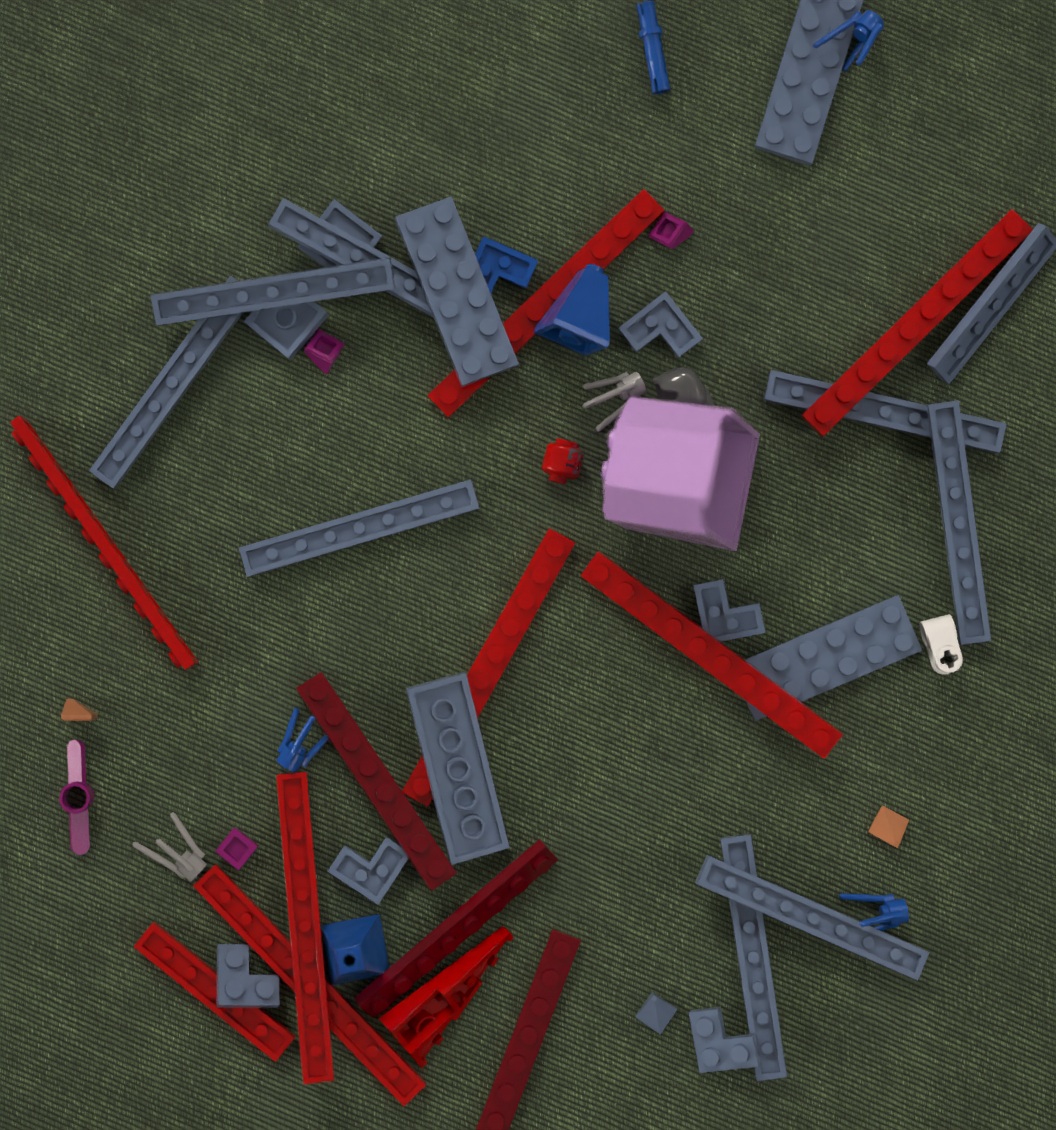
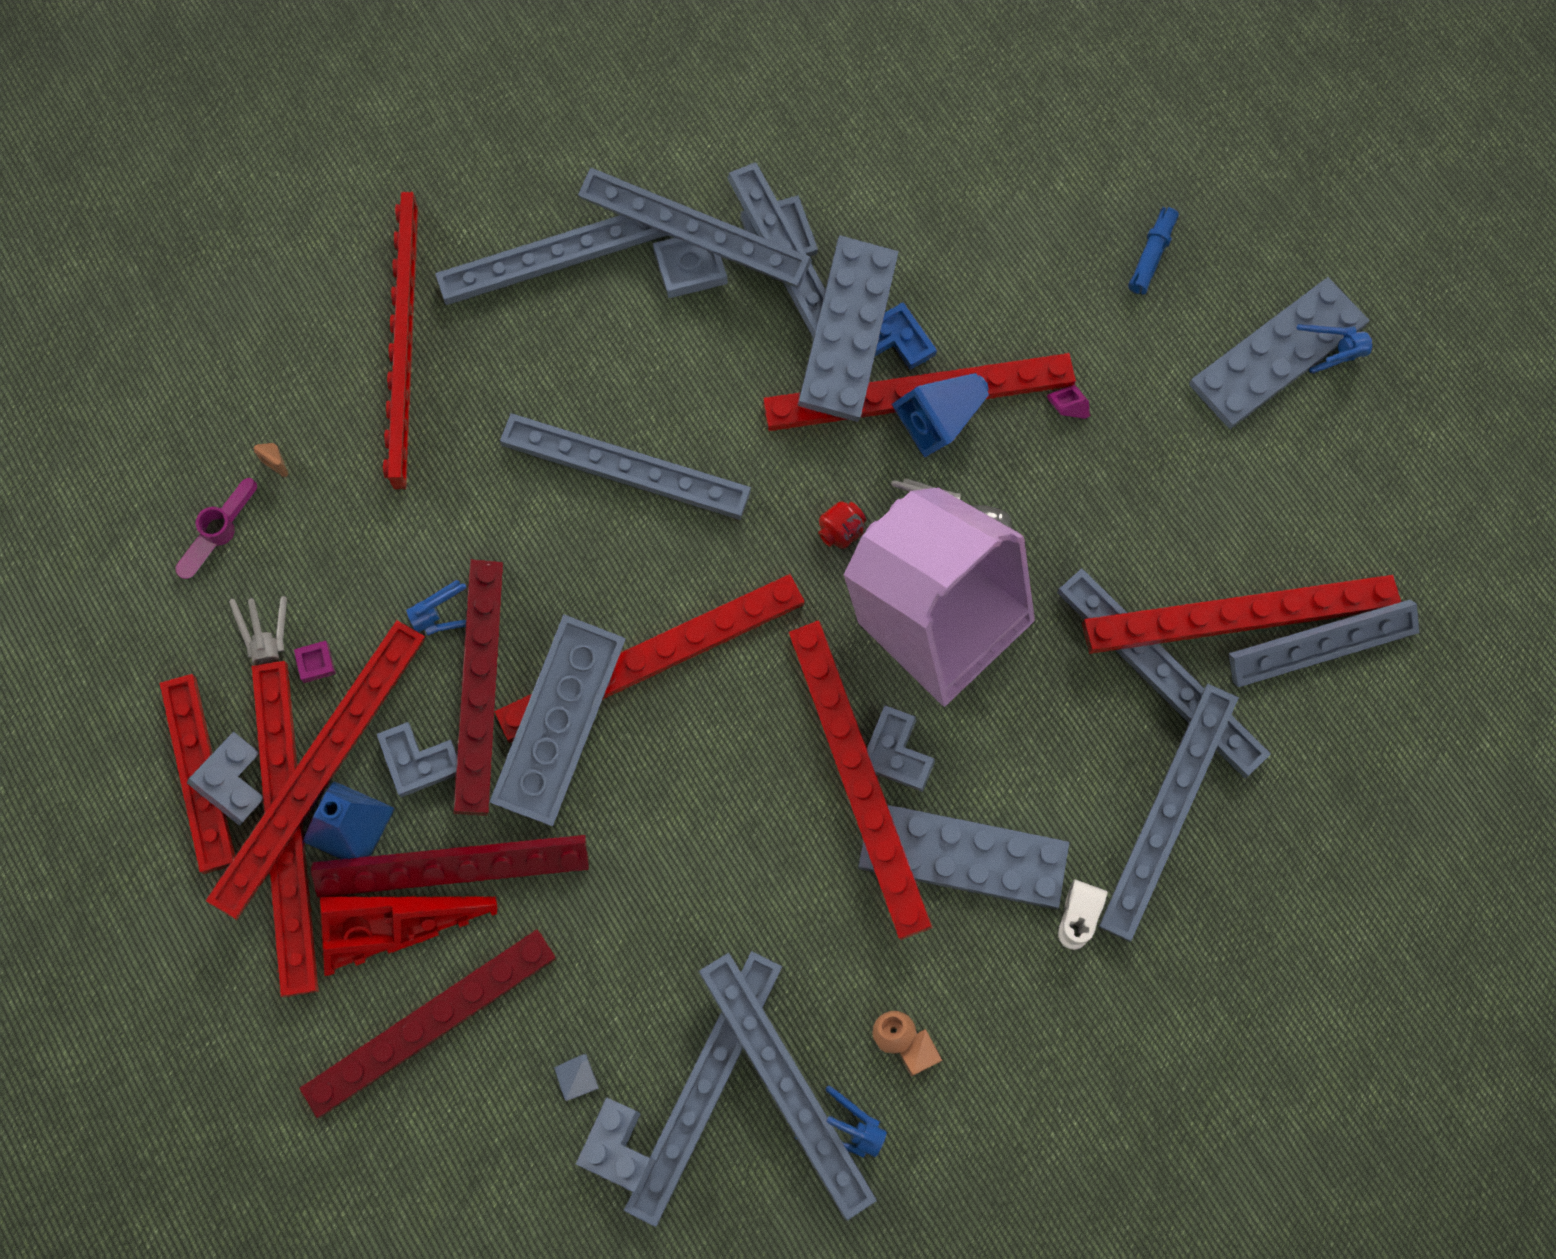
camera: 35 degrees right, 15 degrees down
magenta slope [304,329,345,375] -> none
sand blue plate [618,291,703,358] -> none
none -> nougat plate [872,1011,916,1053]

